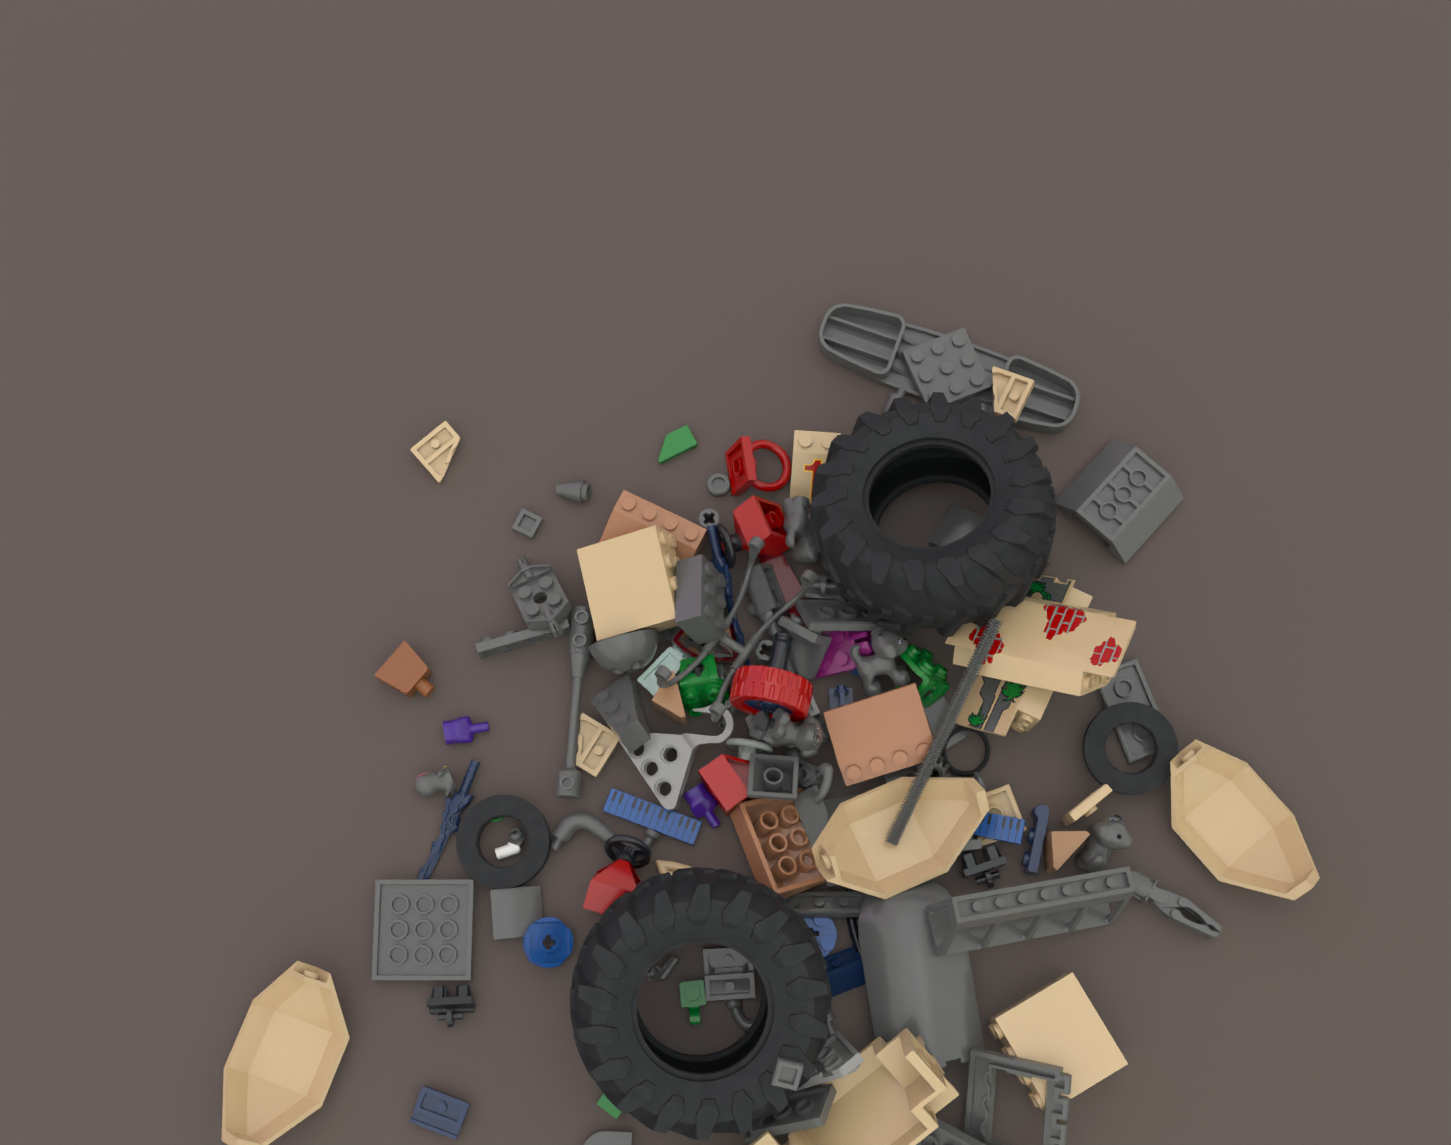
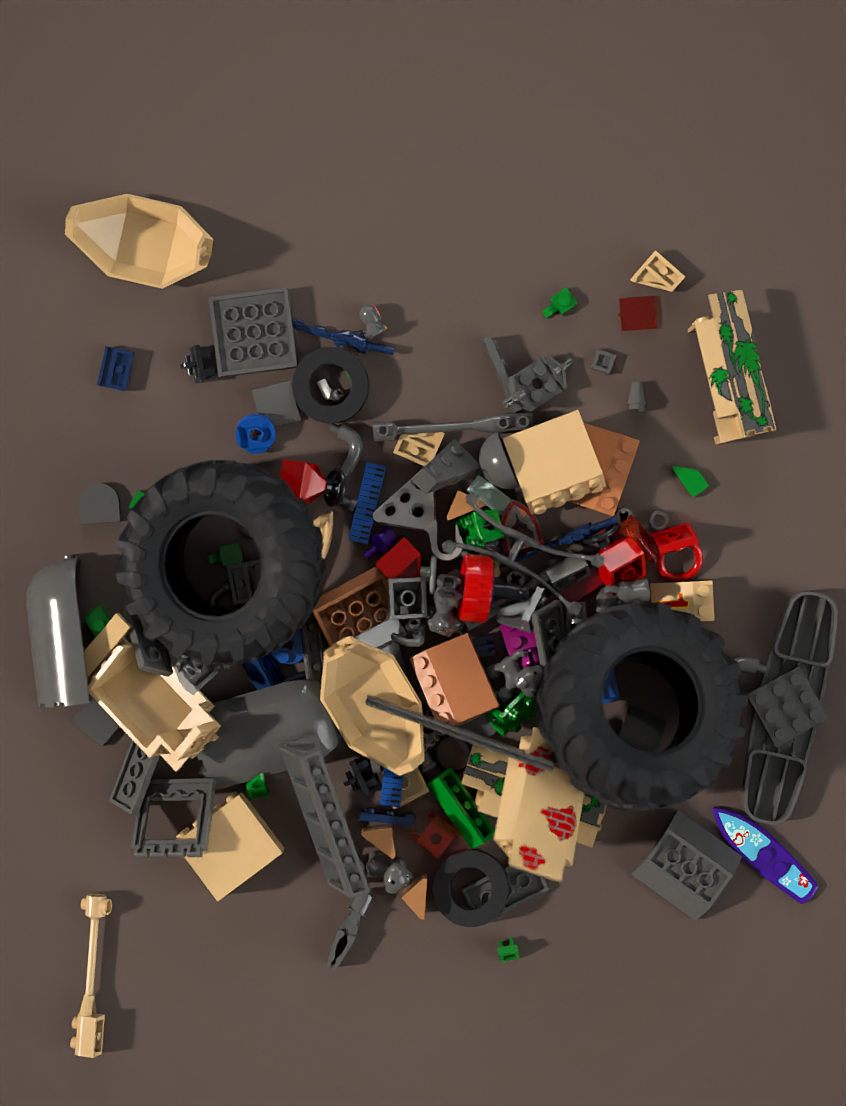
camera: 85 degrees right, 15 degrees up
torso [374,641,435,698] -> none
dark purple piece [443,716,489,745] -> none
dark grey brick [675,554,726,645] -> none
dark grey tile [771,1056,804,1091] -> none
tan wing [992,366,1035,423] -> none
tan plate [1061,784,1113,826] -> none
tan panel [1170,739,1320,901] -> none
none -> green tile [246,773,269,799]
none -> medium nougat slope [401,873,427,920]
none -> clear red piece [412,811,458,859]
none -> green brick [426,768,495,850]
none -> green tile [497,938,520,963]
none -> green plate [542,287,578,319]
none -> clear red piece [618,296,657,331]
none -> clear red tile [619,515,658,563]
none -> panel [688,290,776,445]
none -> piece [712,807,819,904]

